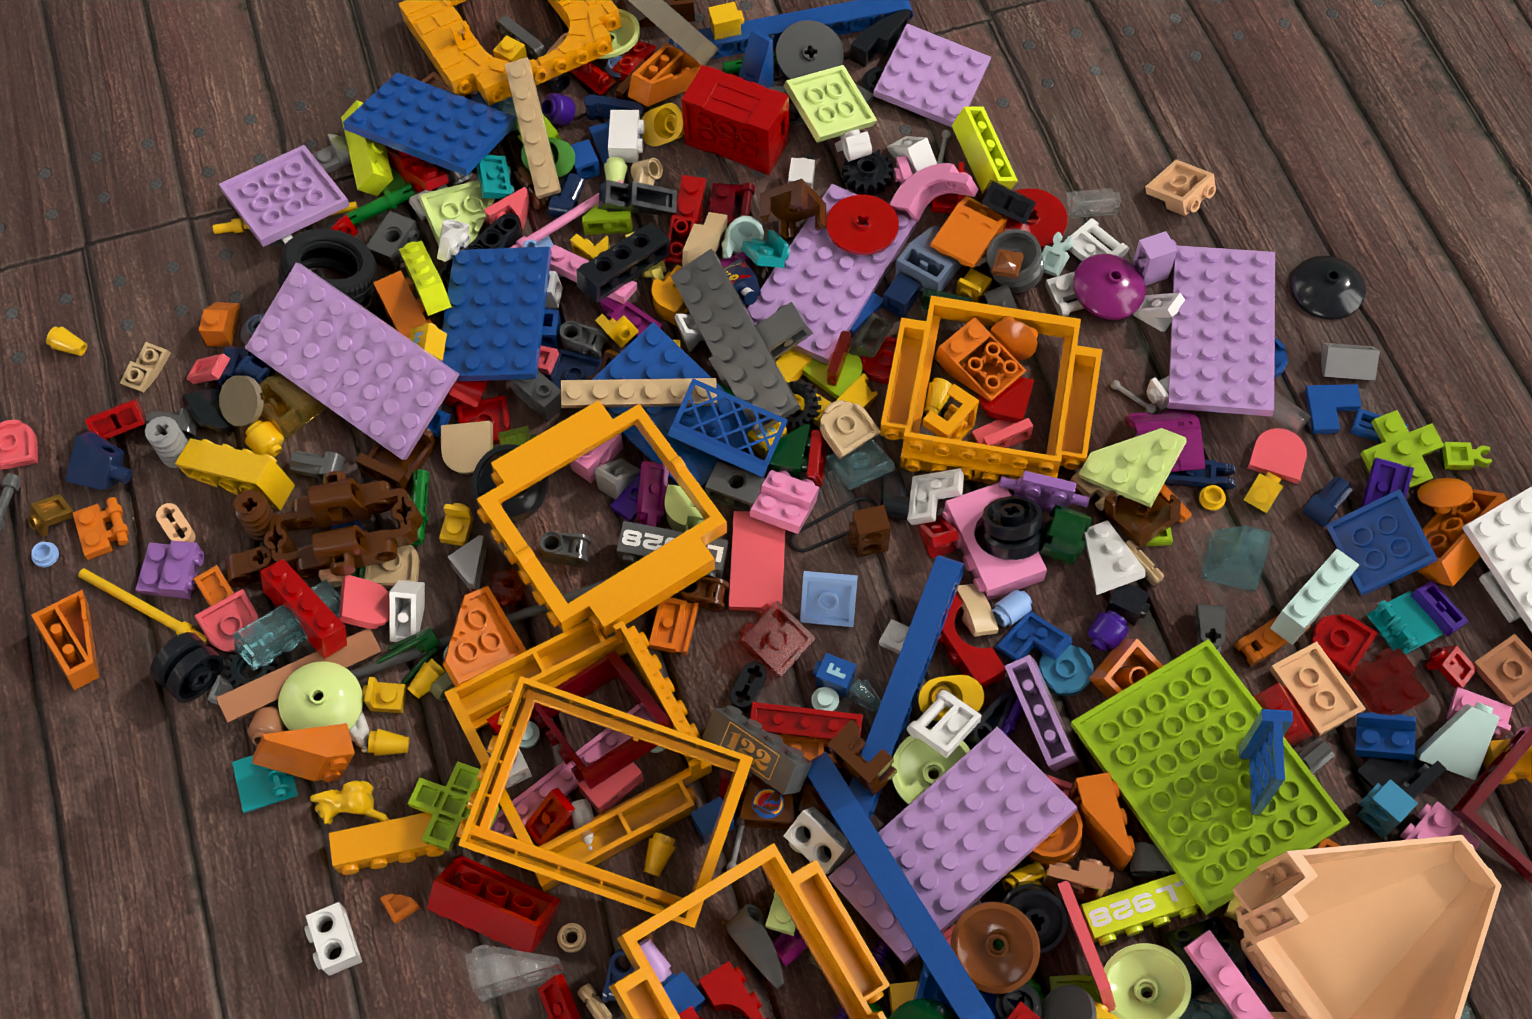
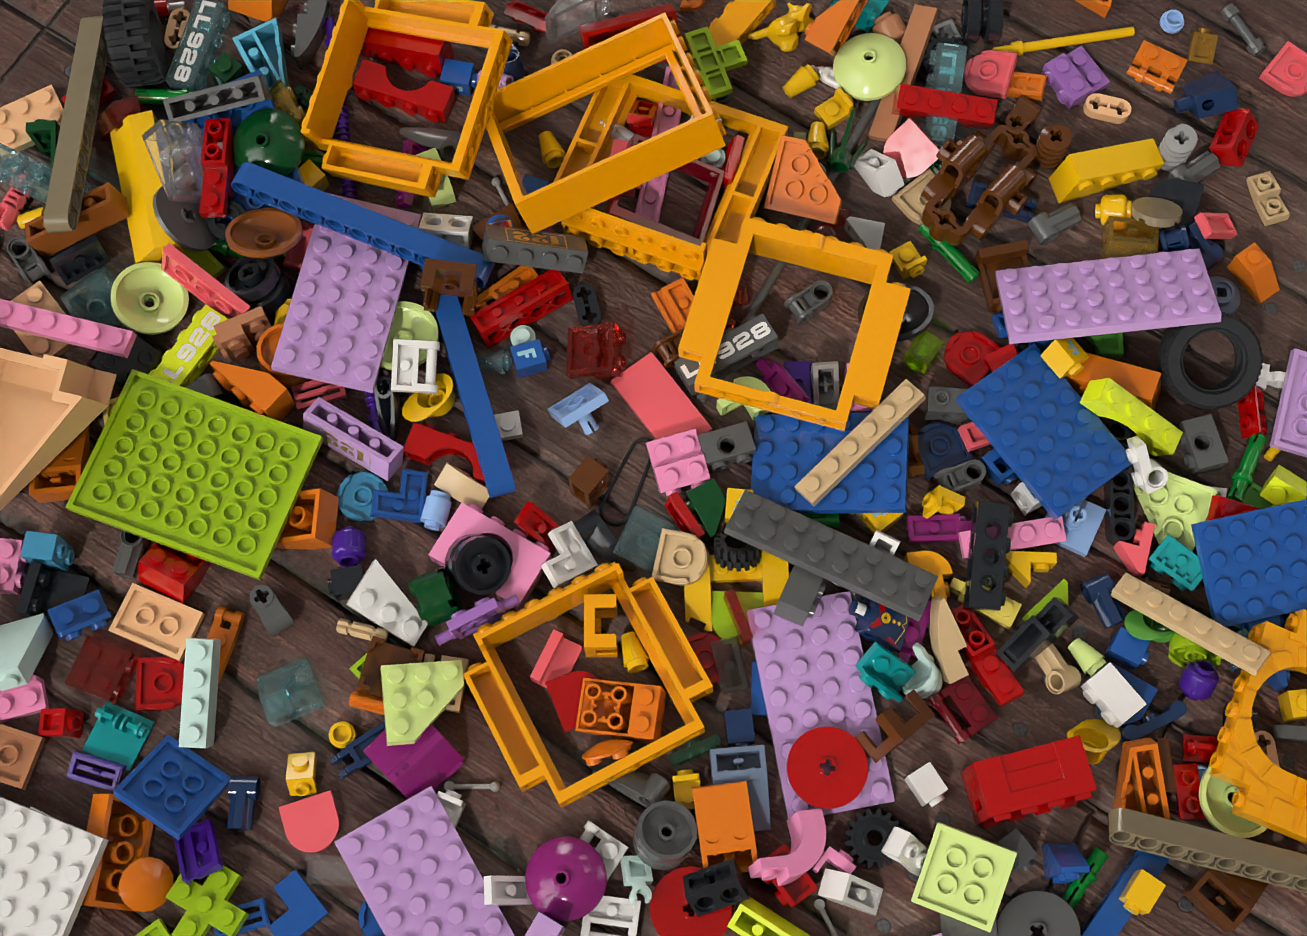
camera: 140 degrees right, 10 degrees up
tan tile [441,421,493,475] -> none
bright pink bar [510,180,623,248] -> none
blue fence [667,378,788,477] -> none
dark orange tile [992,249,1024,279] -> none
blue fence [1239,709,1293,815] -> none

